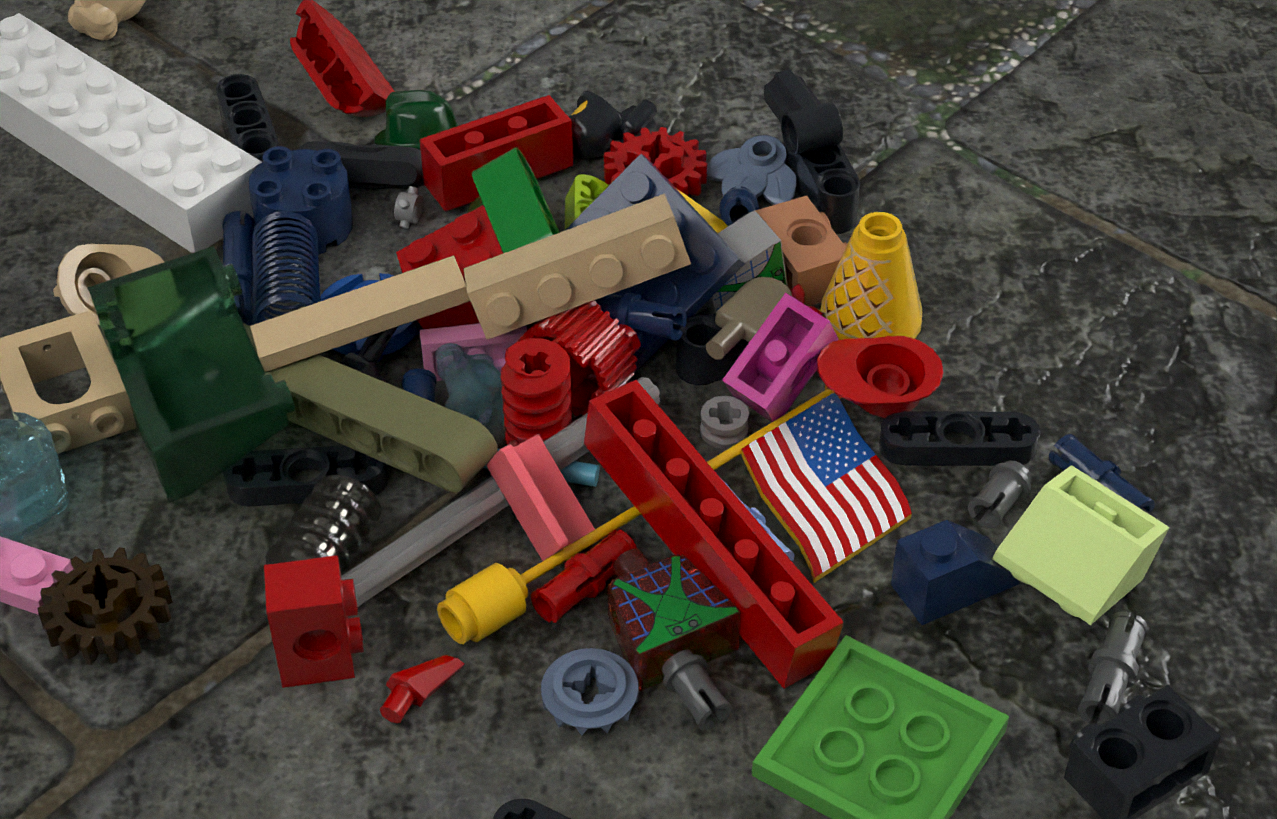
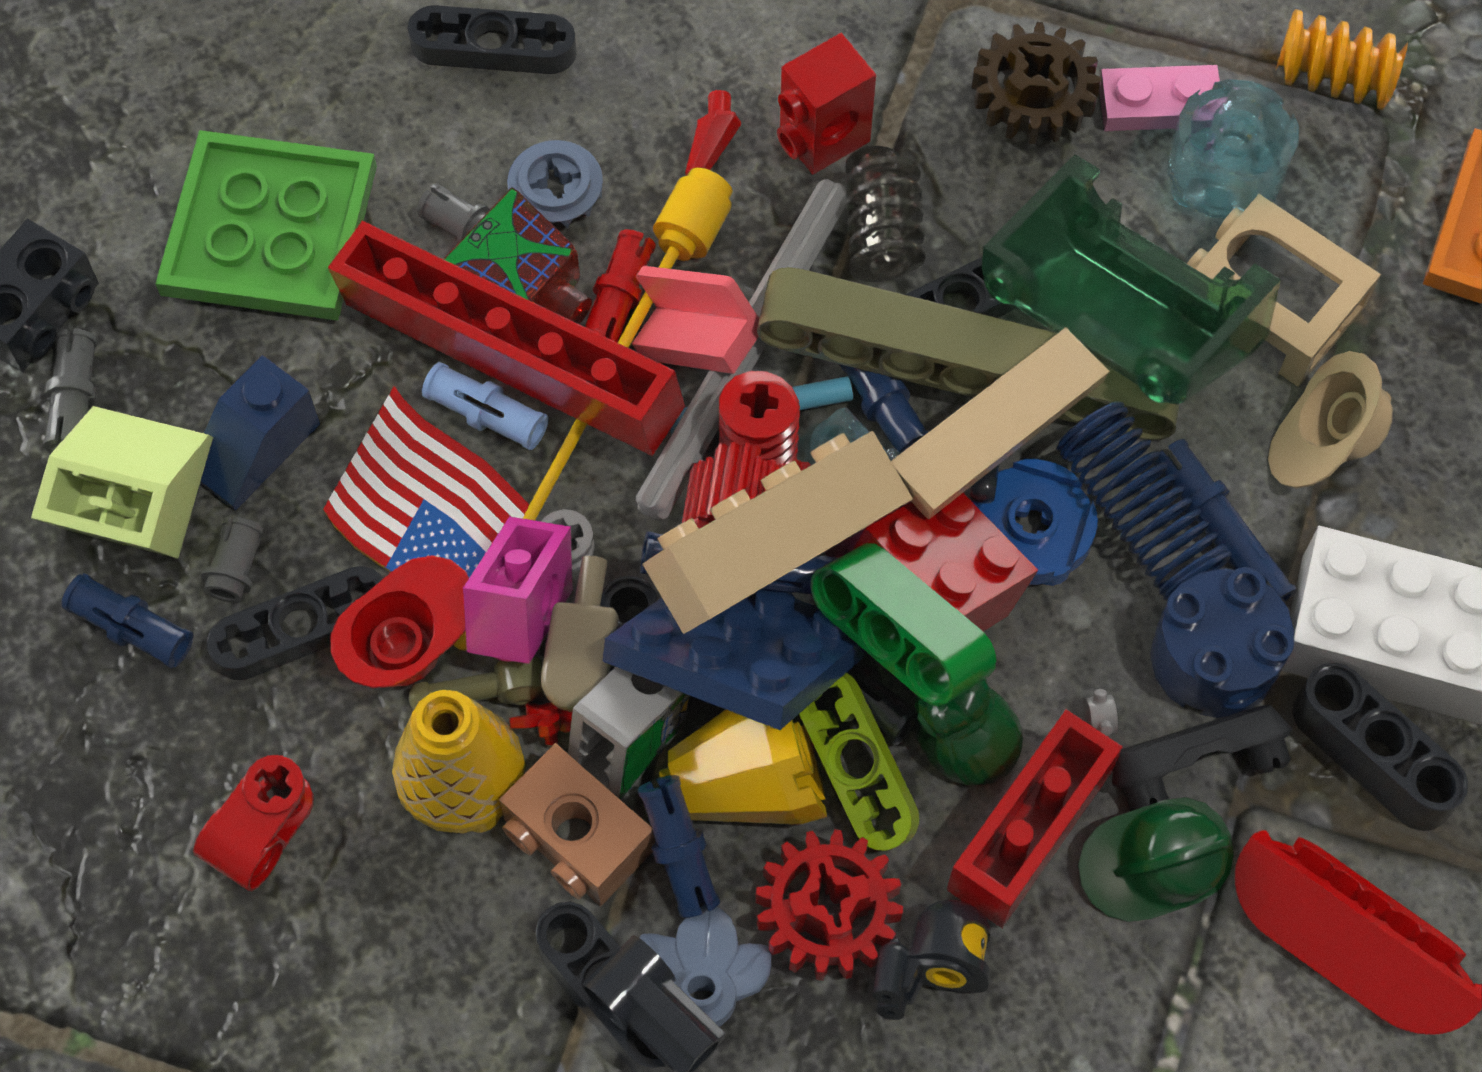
camera: 155 degrees right, 20 degrees up
none -> red piece [193,755,314,891]

